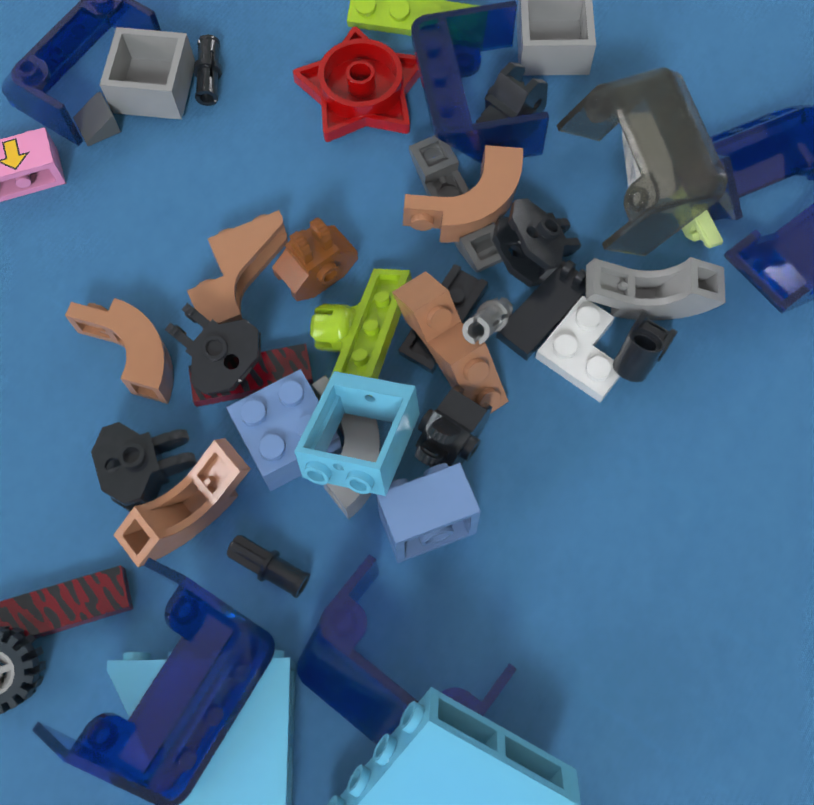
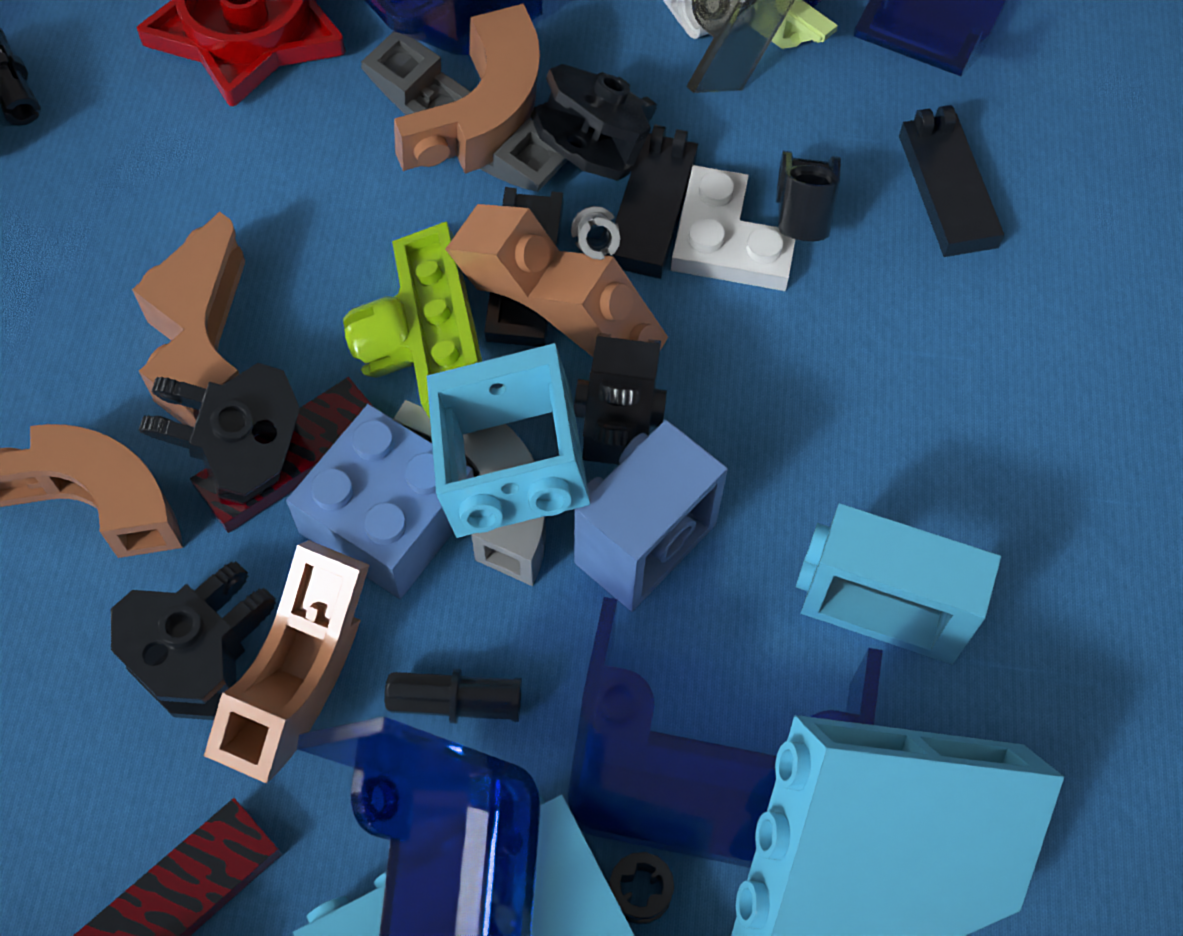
camera: 30 degrees left, 5 degrees down
dark orange hinge [272,217,358,301] -> none
light grey arch [586,257,726,321] -> none
none -> black bush [609,852,674,924]
none -> medium azure window [796,503,1001,665]
none -> black hinge [899,105,1004,257]

